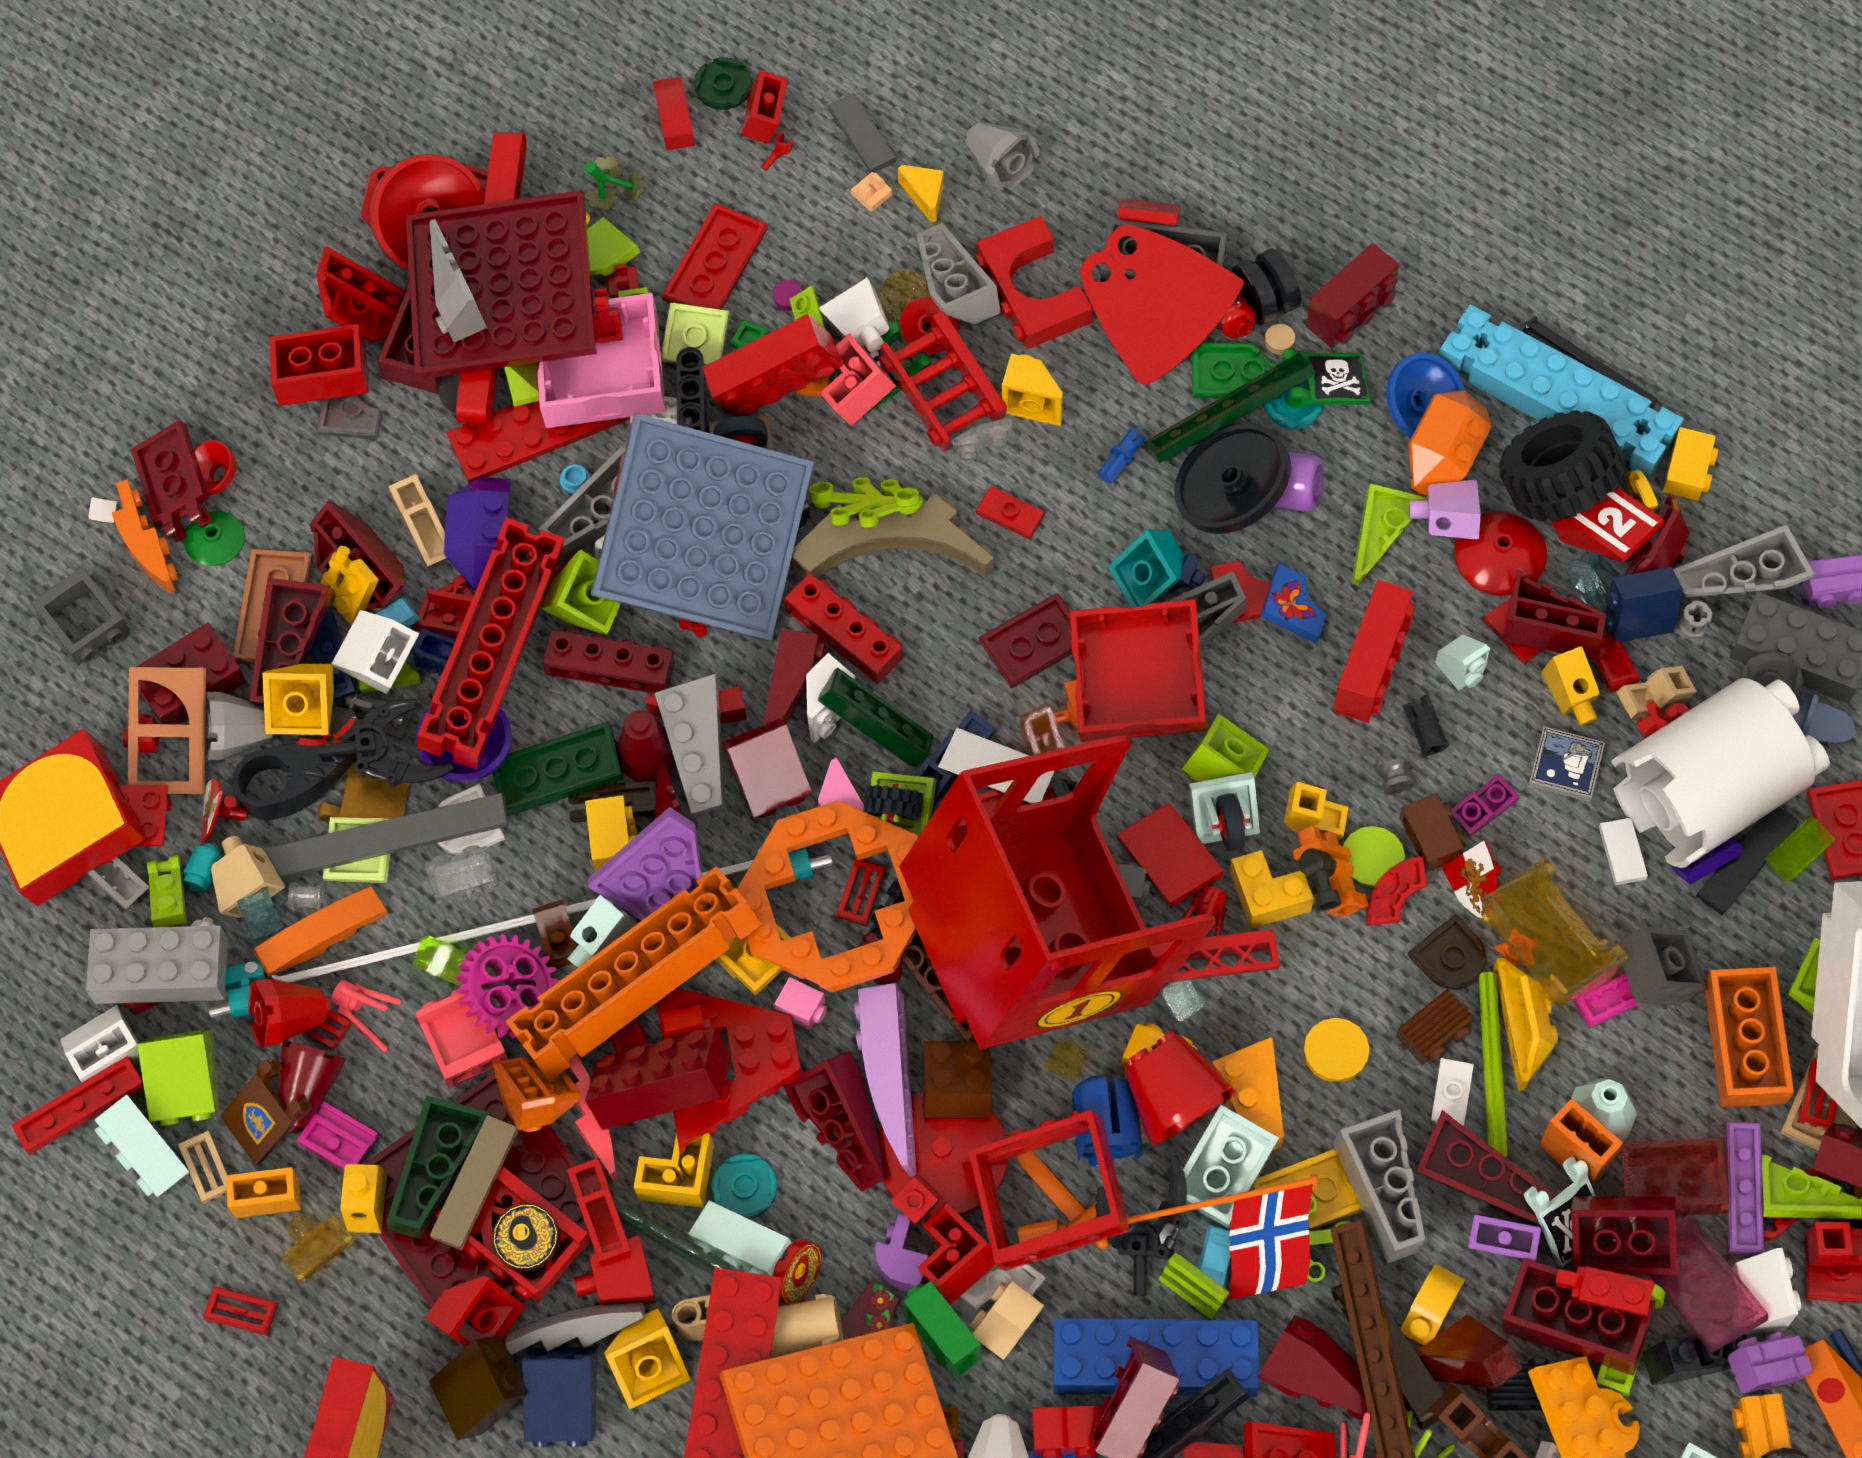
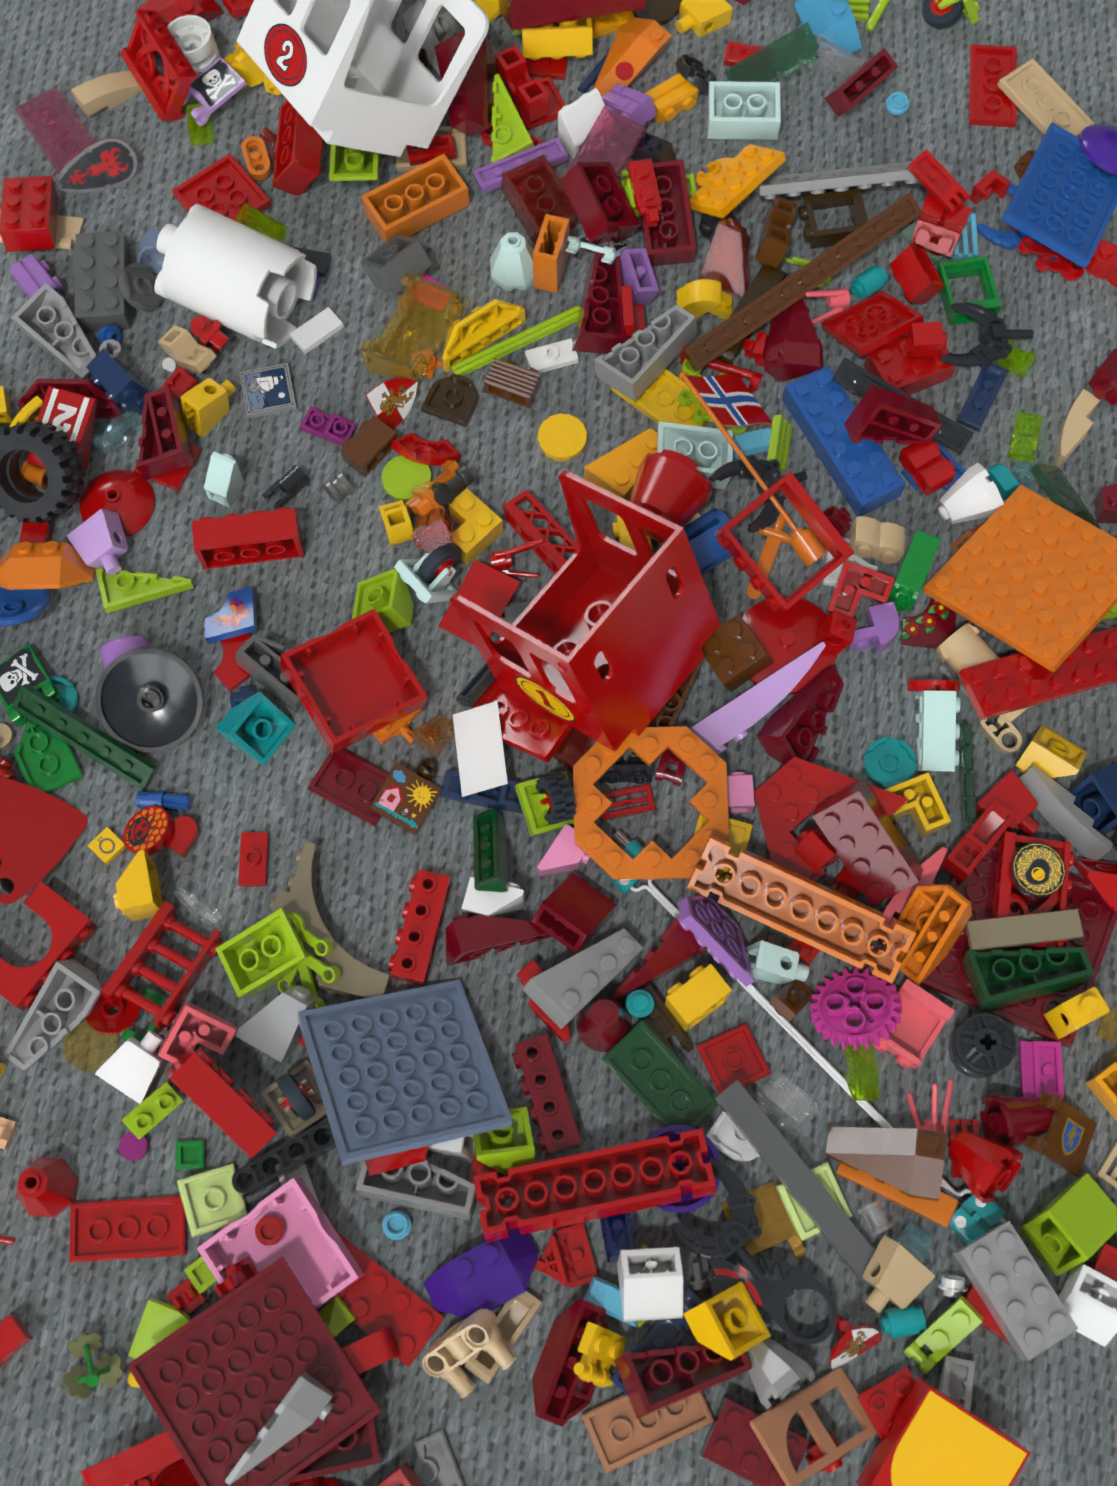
camera: 120 degrees left, 5 degrees up
none -> red cone [15,1157,78,1218]
none -> red piece [19,521,52,543]
none -> yellow tile [87,827,126,865]
none -> blue plate [98,324,121,345]
none -> tile [123,806,174,856]
none -> red piece [162,816,200,858]
none -> lime slope [215,908,308,998]
none -> light grey slope [234,984,318,1062]
none -> red tile [255,1215,286,1246]
none -> reddish brown tile [369,762,441,835]
none -> clear red brick [411,507,452,554]
none -> dark brown hinge [417,758,438,780]
none -> tan piece [422,1309,517,1399]
none -> red slope [621,285,645,339]
none -> teal plate [626,990,654,1018]
none -> red hinge [680,345,762,393]
none -> red tile [696,1023,771,1094]
none -> red tile [743,332,768,367]
none -> dark red gear [823,506,852,536]
none -> wedge [825,1127,947,1201]
none -> black wheel [948,1013,1017,1079]

